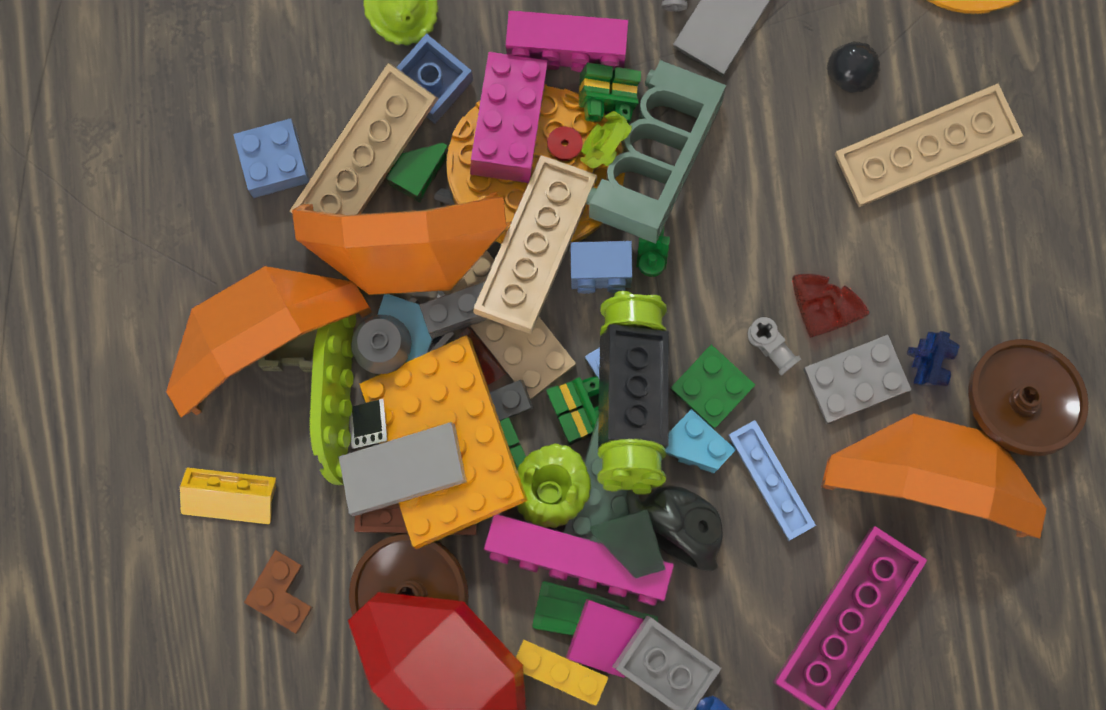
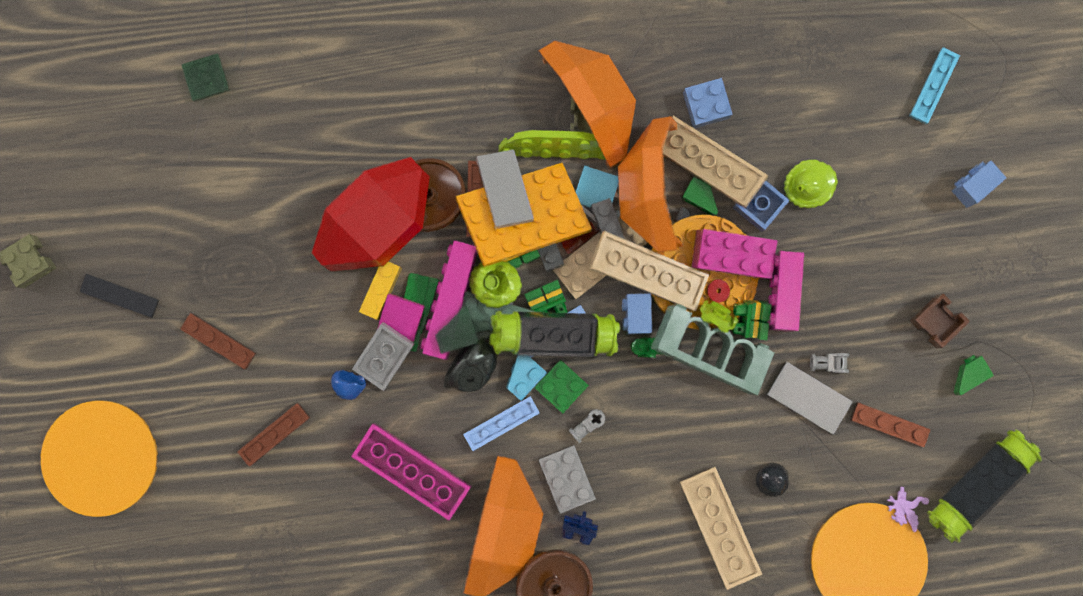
camera: 85 degrees right, 5 degrees up
yellow panel [180,467,276,524] -> none
dark orange plate [244,550,313,634] -> none
black sticker [349,399,387,449] -> none
dark grey cone [351,315,411,374] -> none
clear red brick [792,274,870,338] -> none

